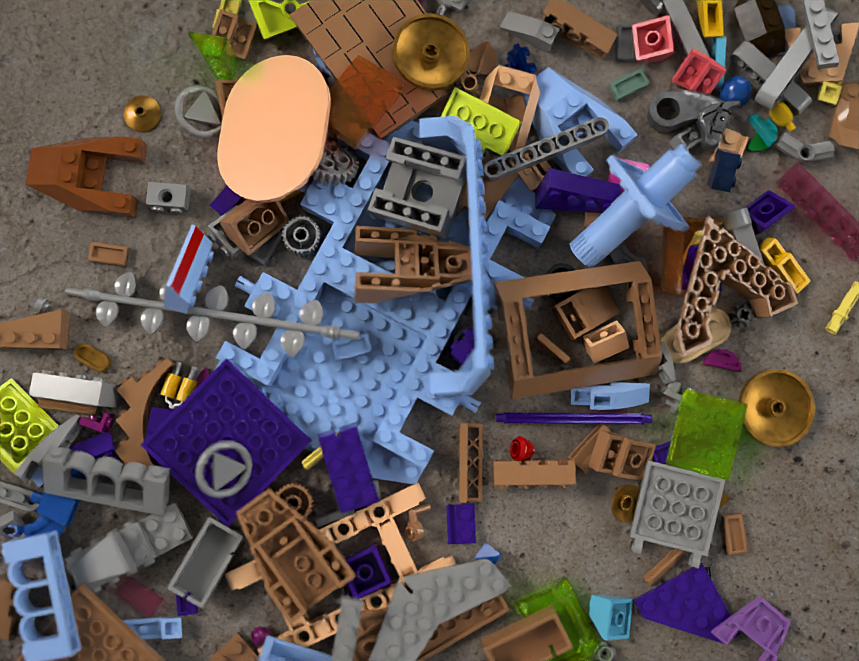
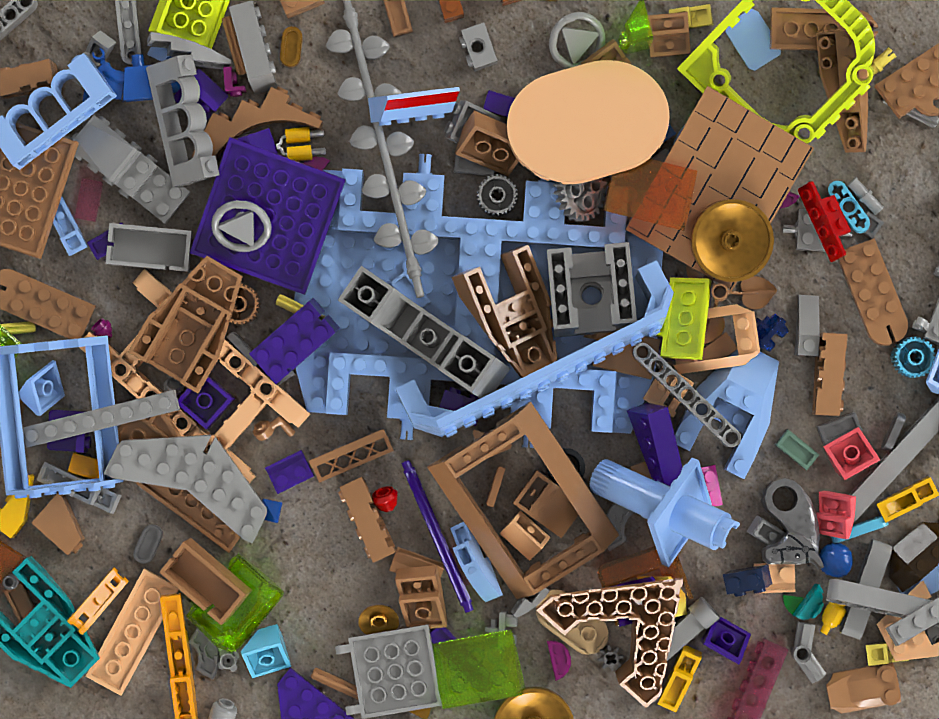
camera: 75 degrees right, 5 degrees up
none -> light grey arch [338,266,510,398]

